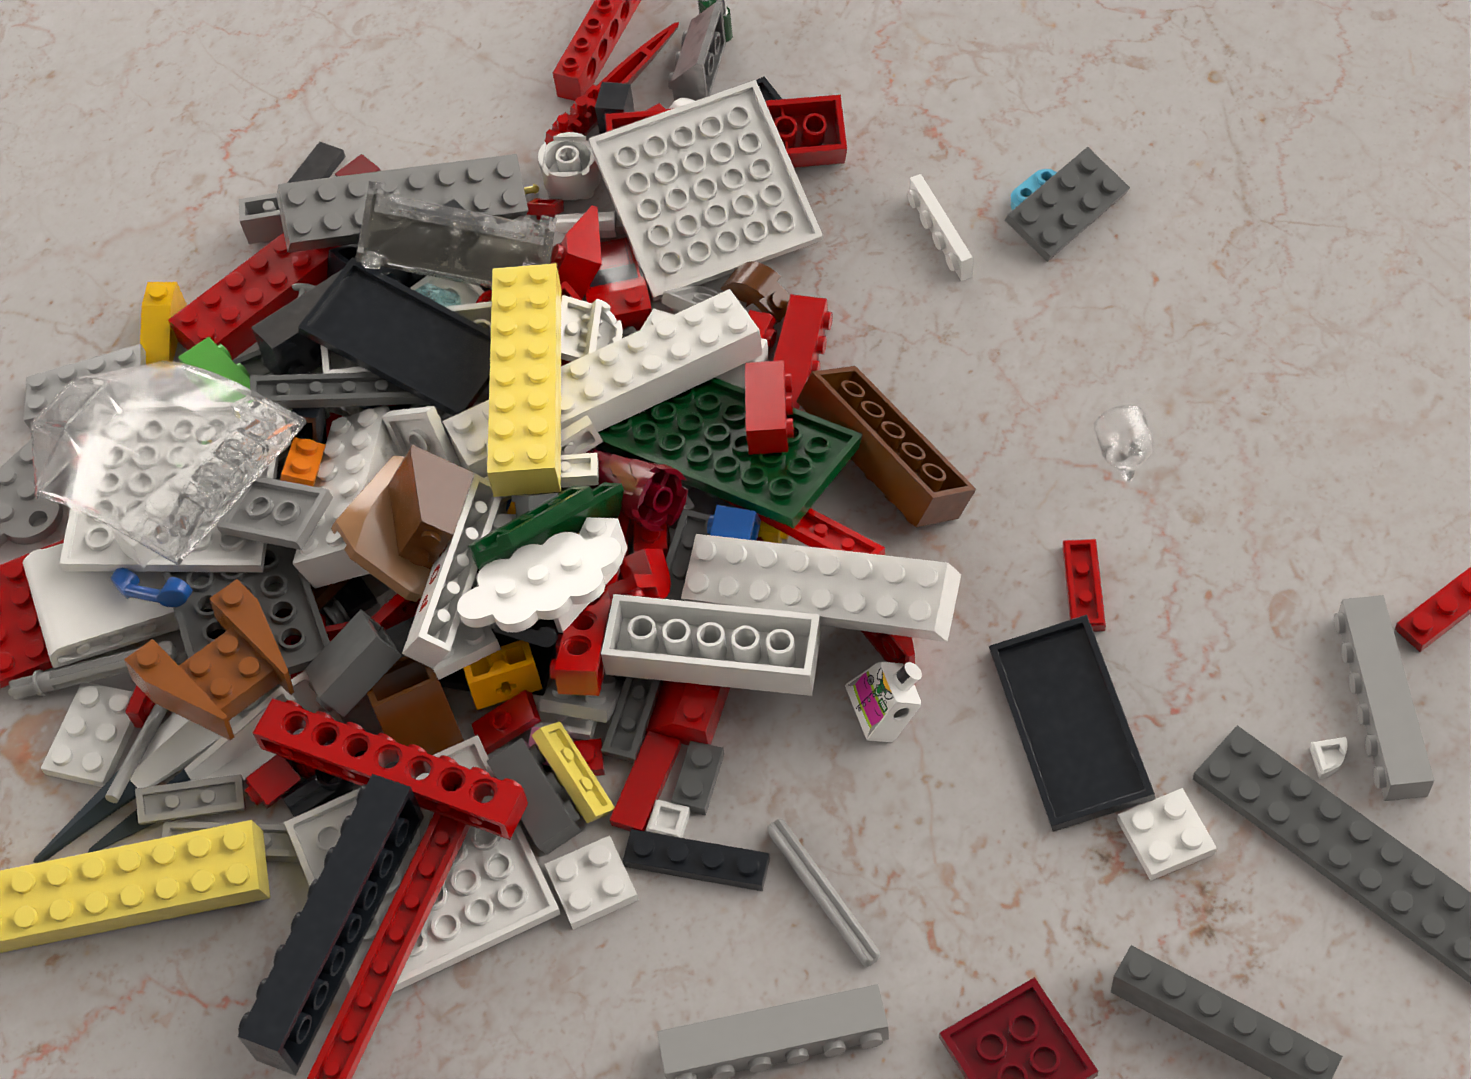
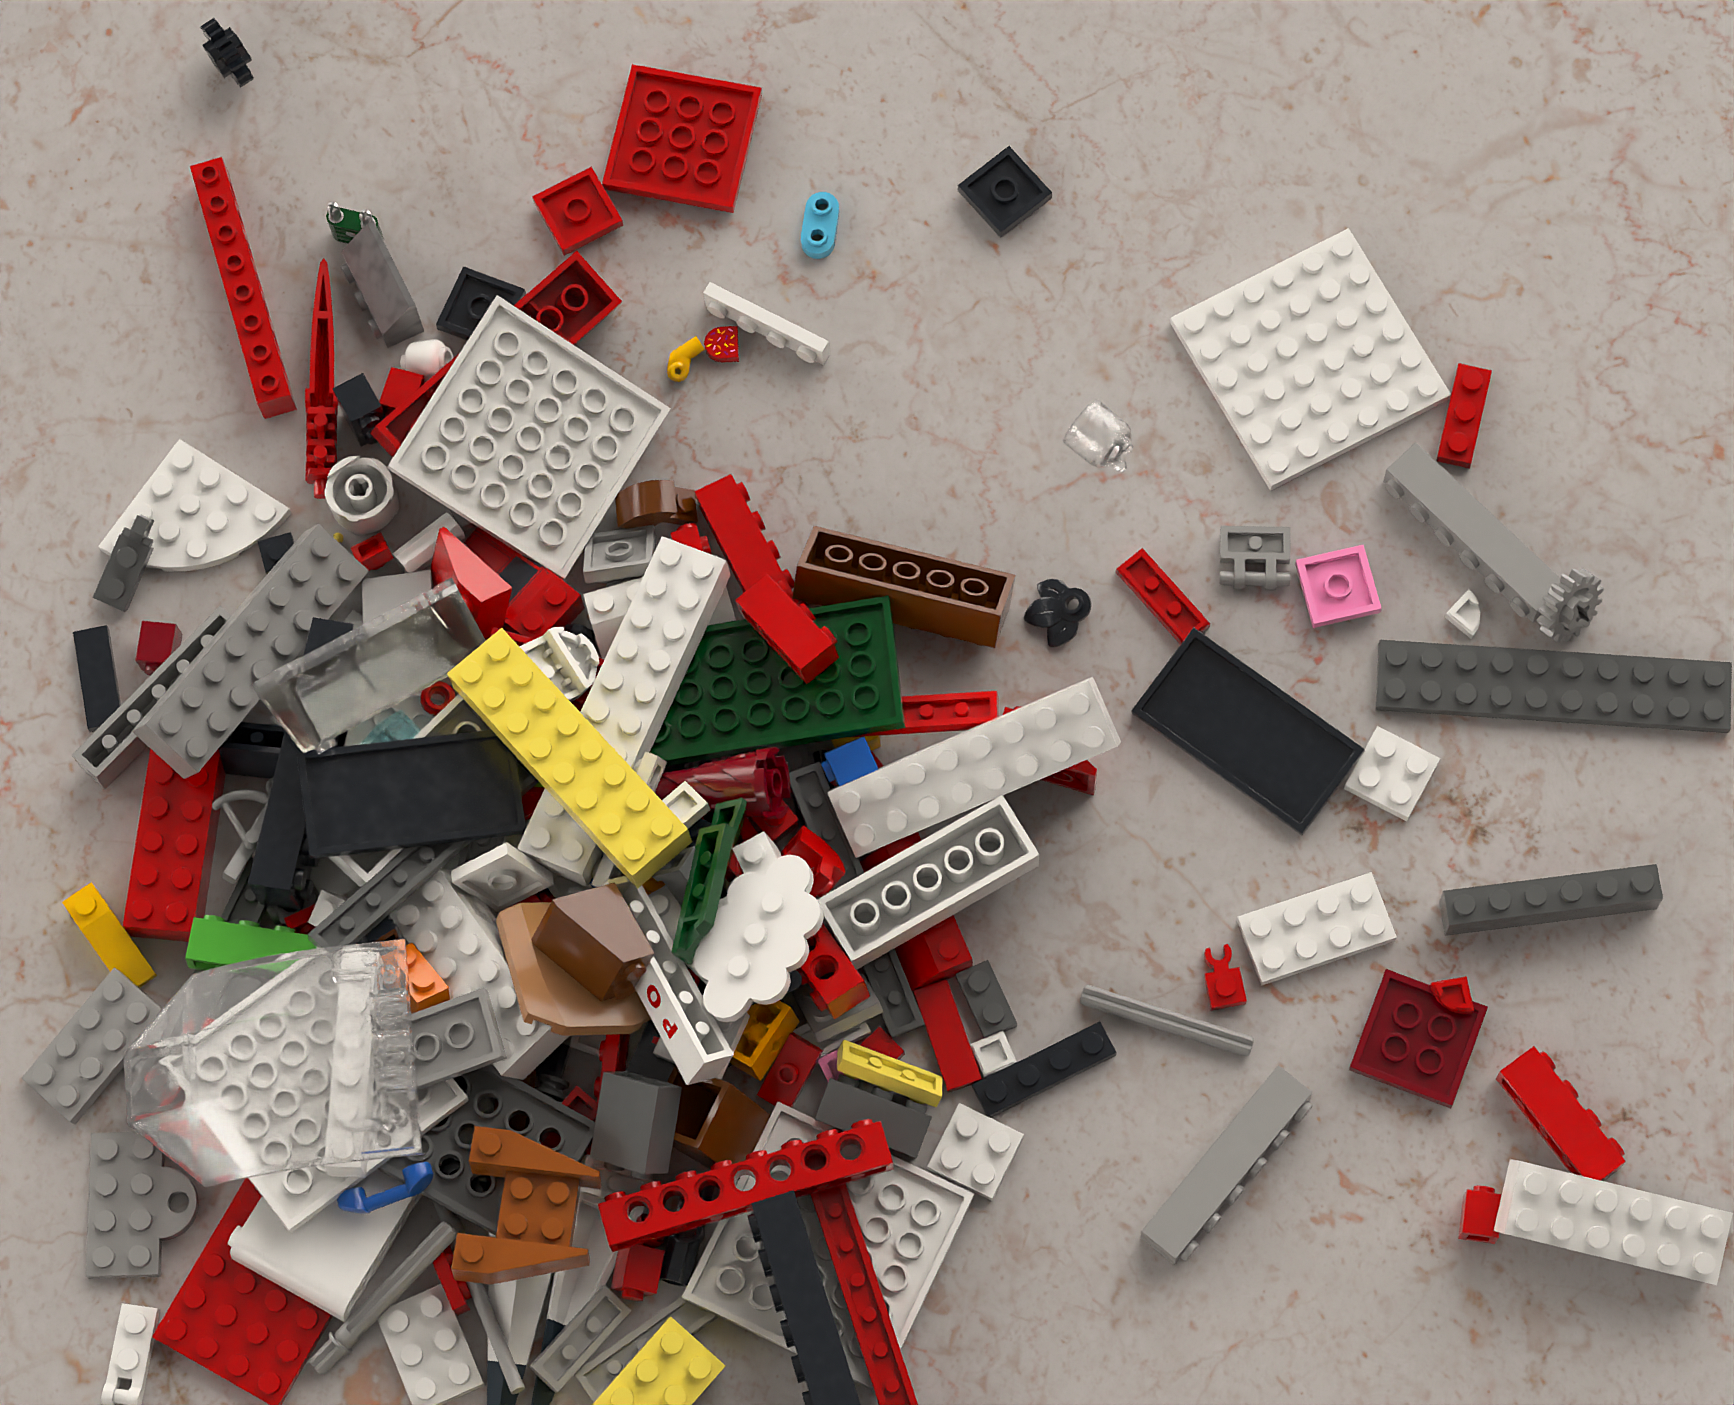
camera: 40 degrees left, 15 degrees up
white torso [845,662,922,742] -> none
dark grey plate [1005,147,1130,262] -> none
none -> dark grey hinge [93,515,155,612]
none -> white plate [98,439,291,572]
none -> red plate [532,166,624,256]
none -> red plate [602,64,762,213]
none -> yellow arm [667,336,705,382]
none -> red tile [704,326,739,363]
none -> black plate [957,146,1052,238]
none -> black plate [1024,579,1092,647]
none -> white plate [1170,228,1451,491]
none -> red plate [1204,944,1247,1011]
none -> light grey plate [1220,526,1290,590]
none -> white plate [1237,872,1397,986]
none -> bright pink plate [1295,545,1382,628]
none -> red tile [1430,976,1474,1014]
none -> light grey gear [1537,568,1604,642]

